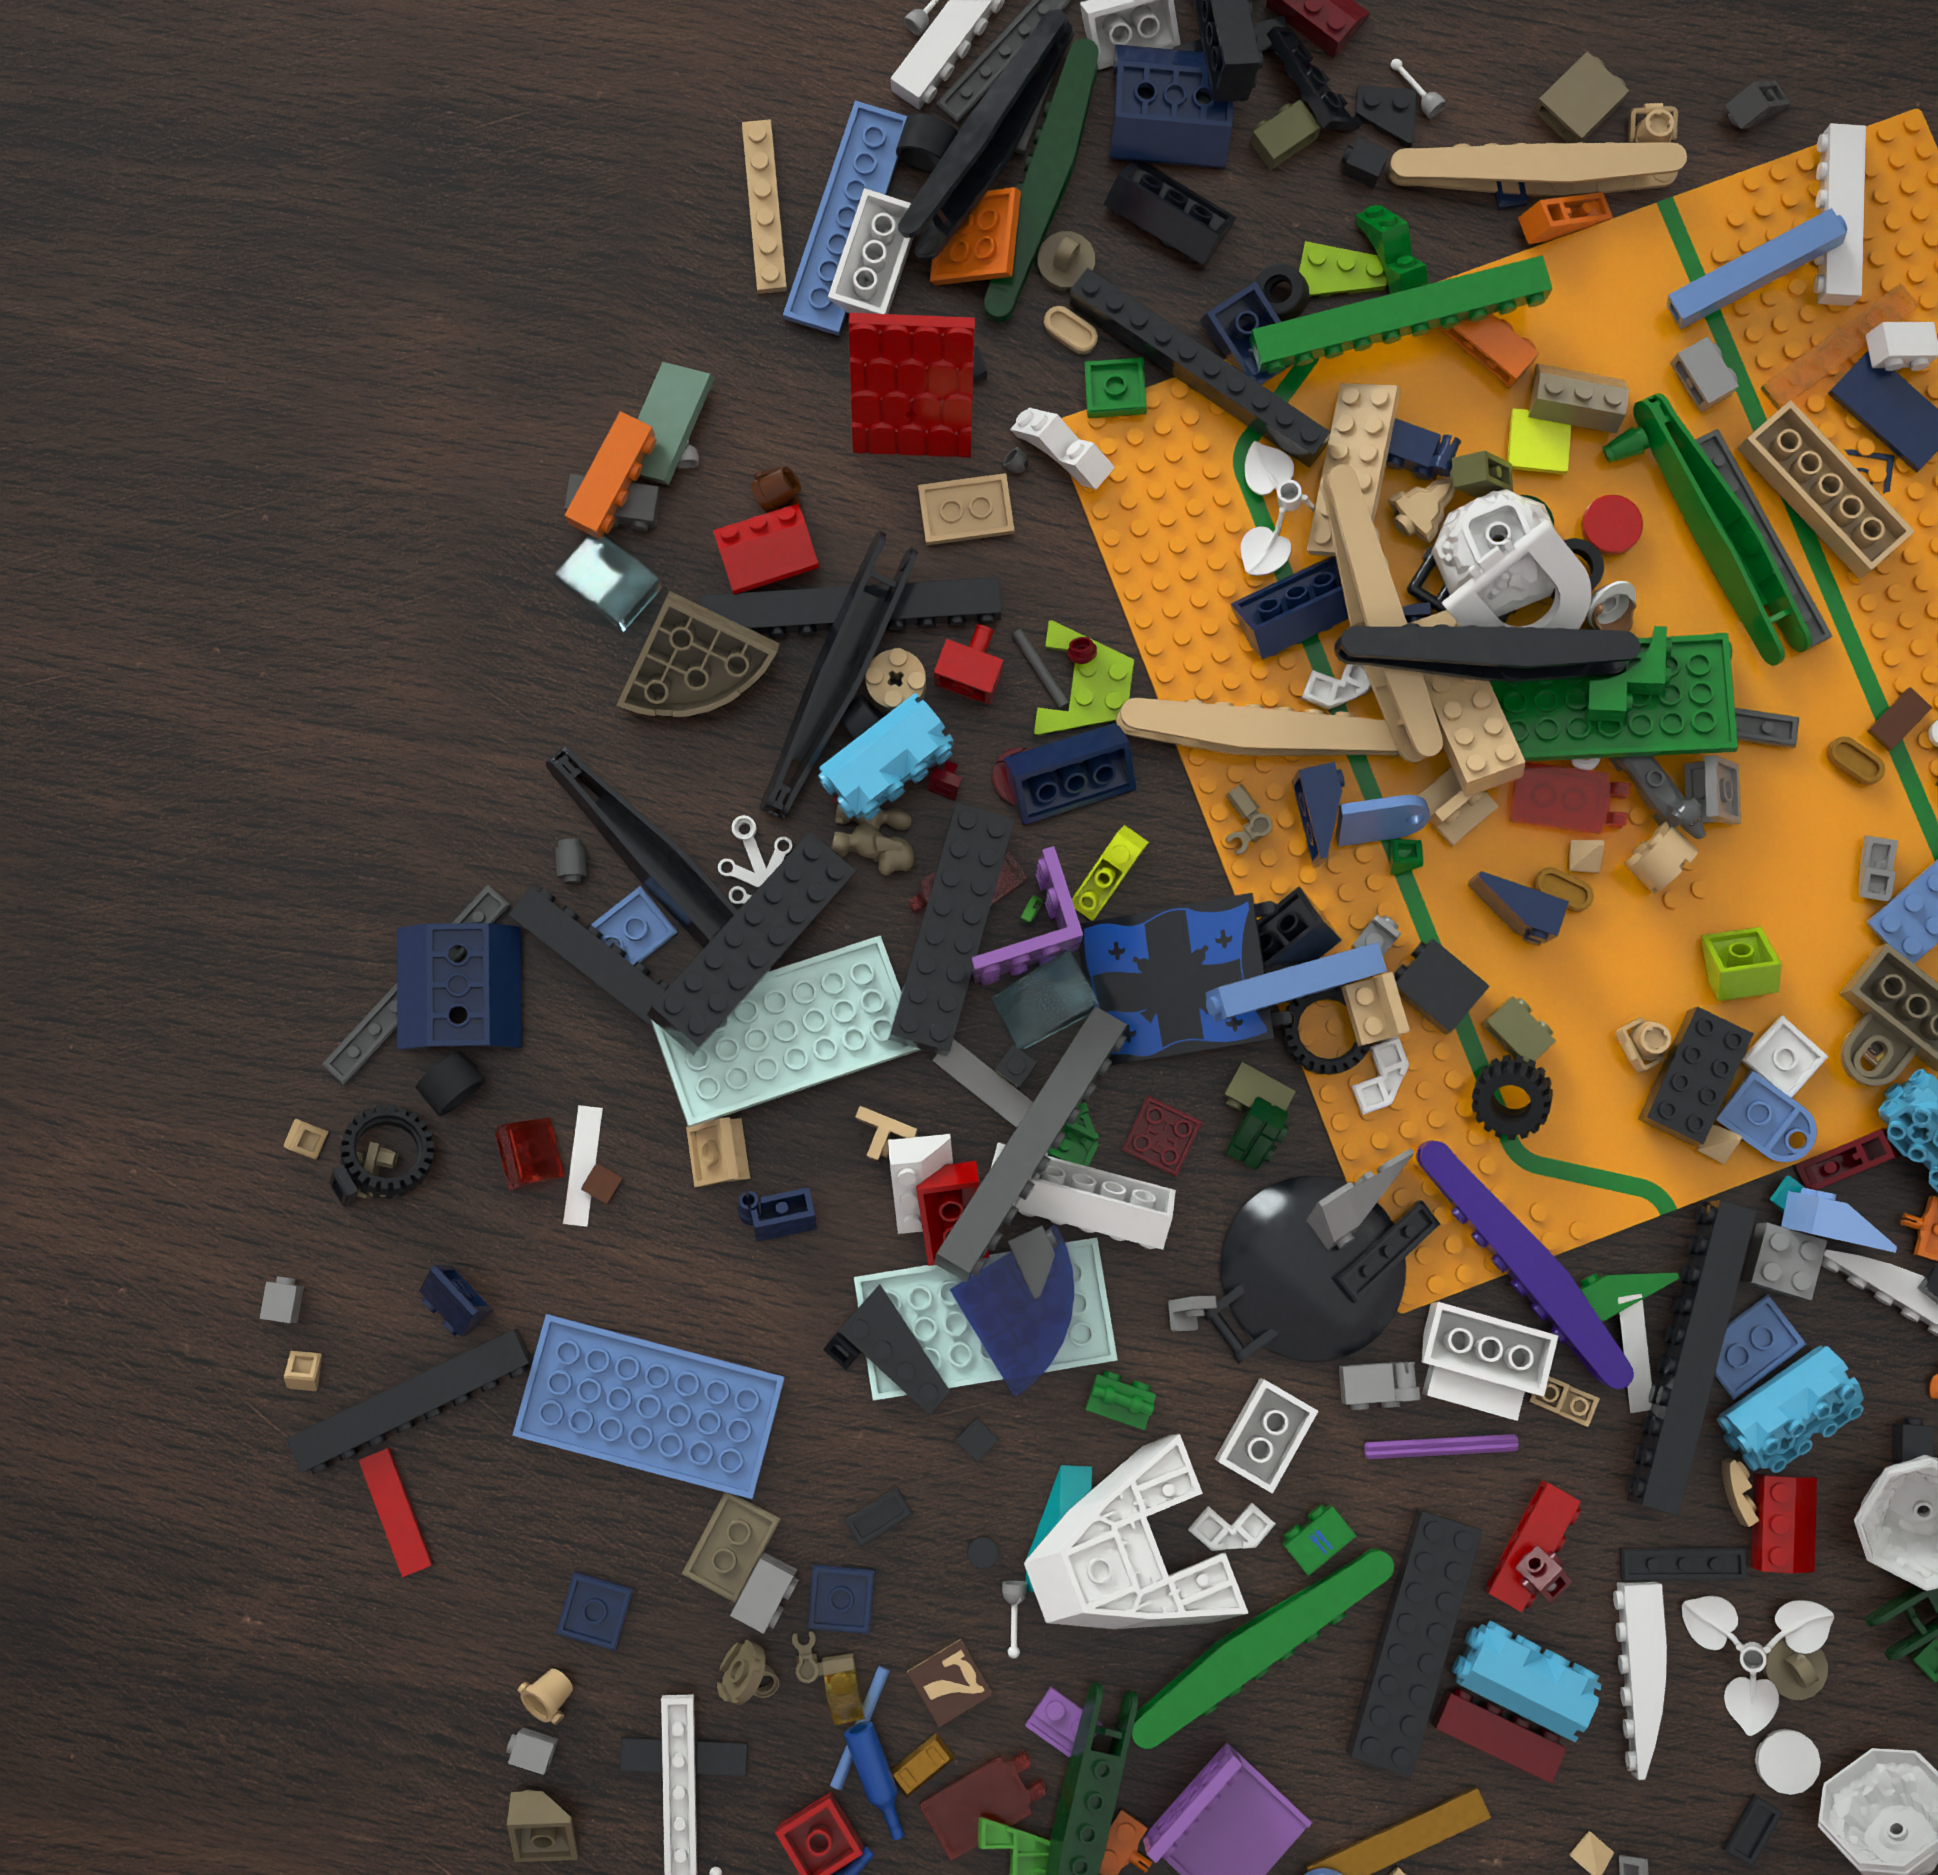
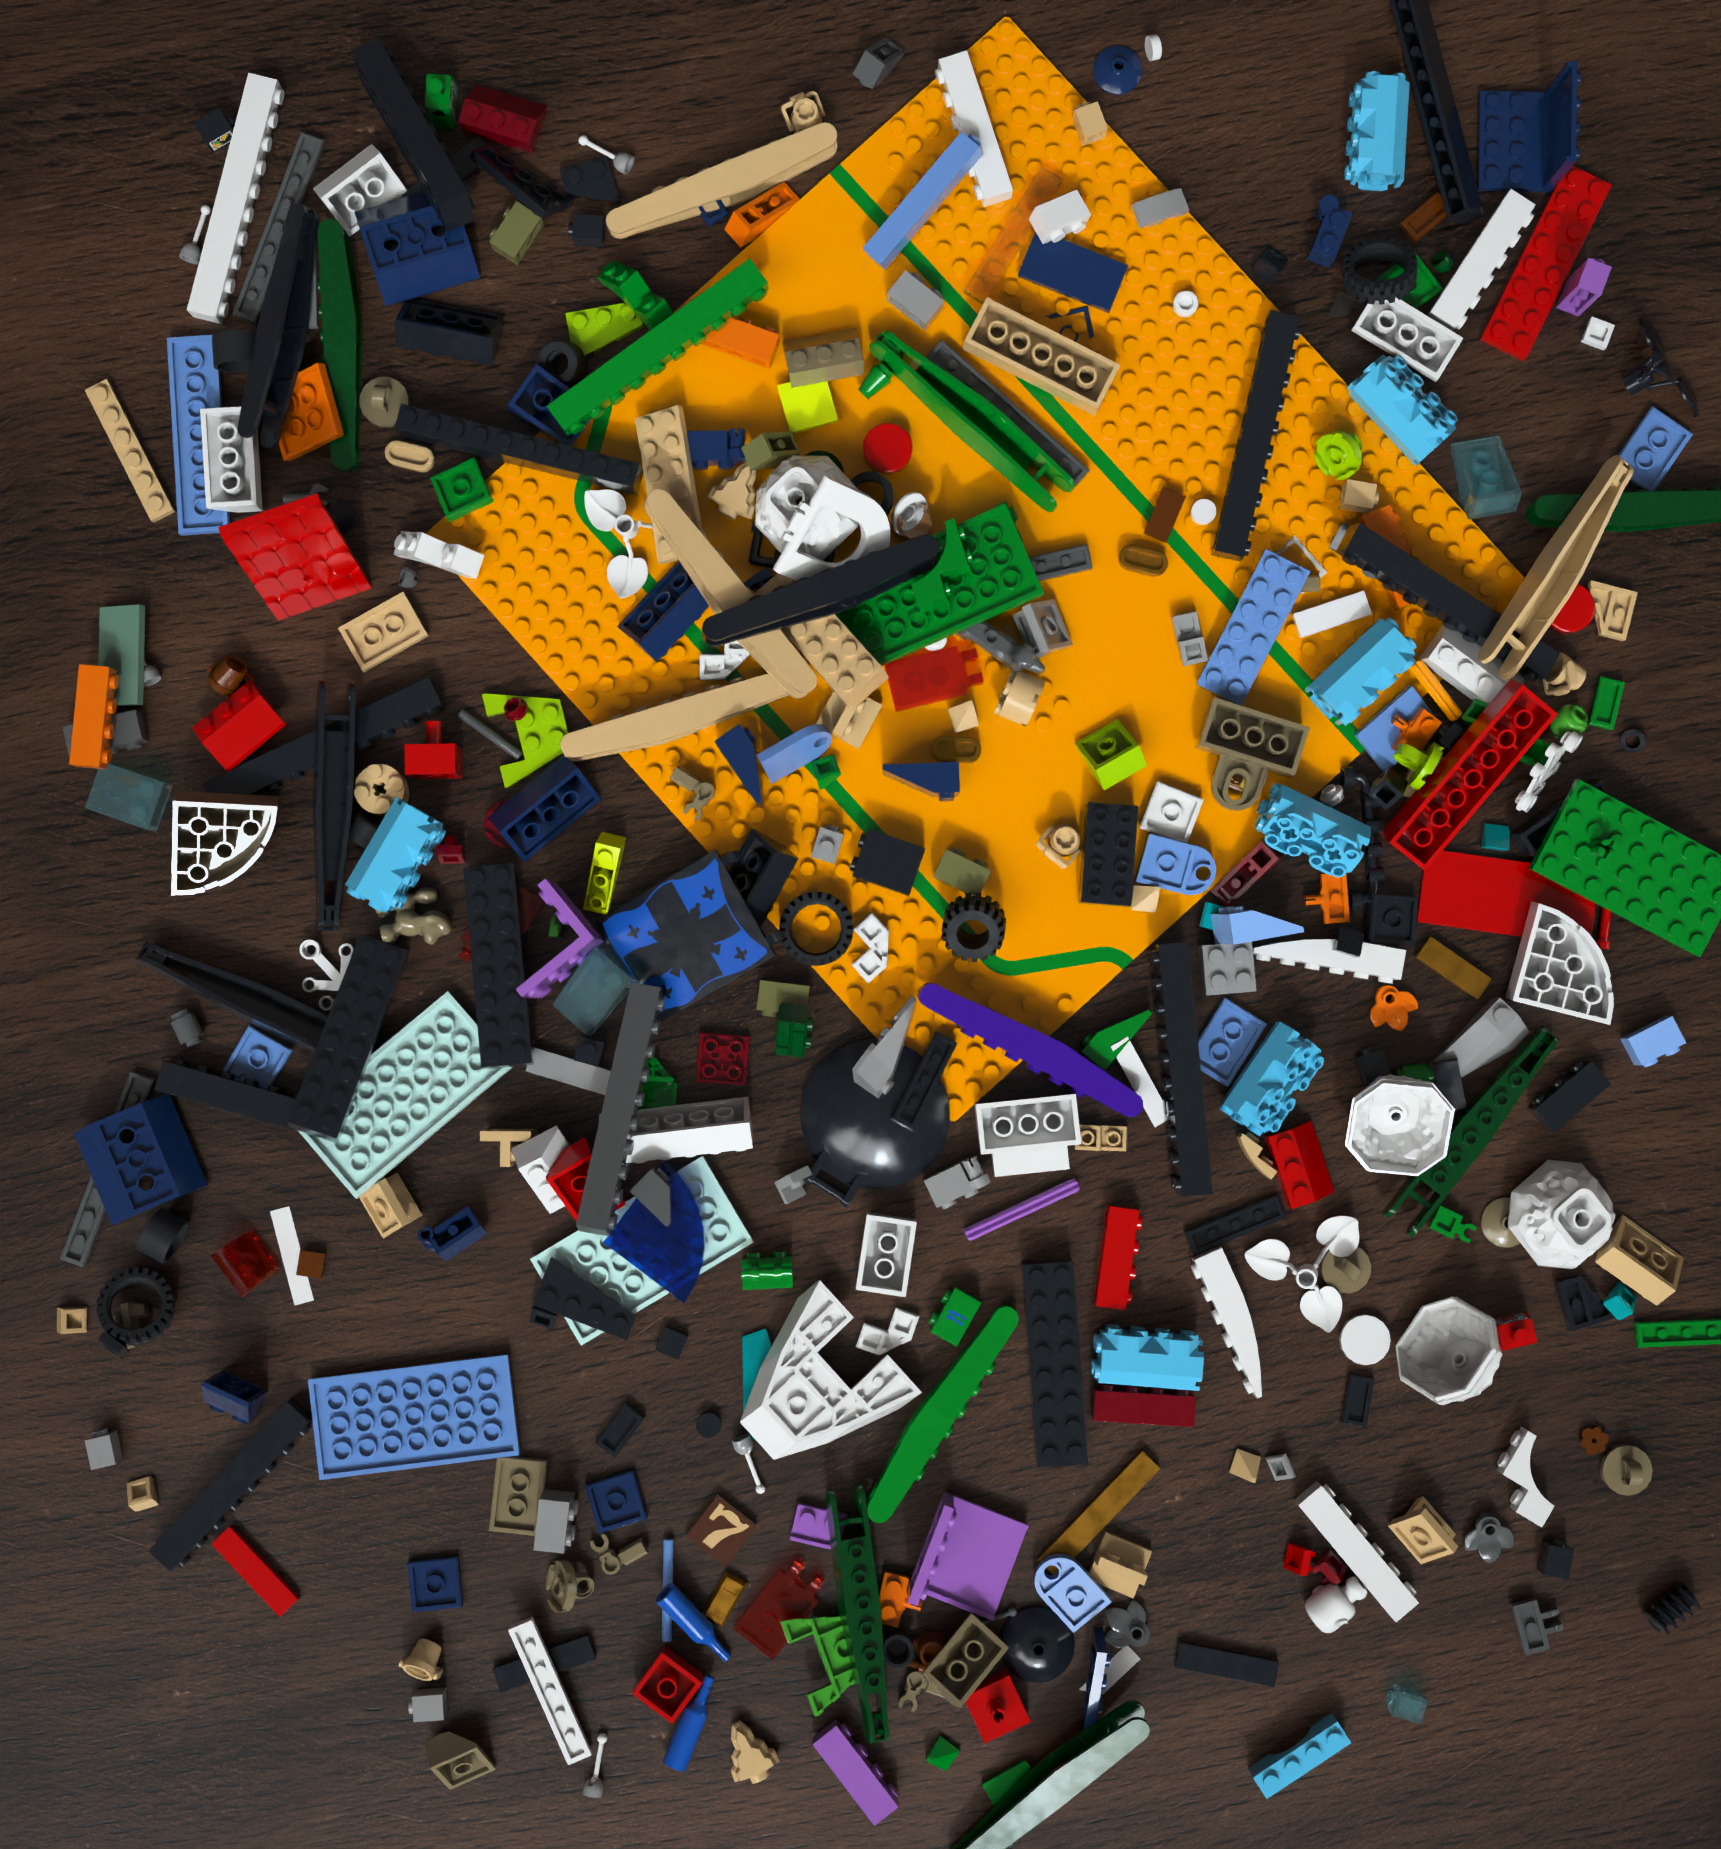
camera: 25 degrees left, 5 degrees up
clear yellow brick [824,1669,865,1725] -> none
medium blue brick [1205,942,1387,1023] -> none
tan bracket [1341,972,1410,1047] -> none
dark red brick [1515,1545,1573,1604] -> none
dark tan brick [1533,51,1630,143] -> none

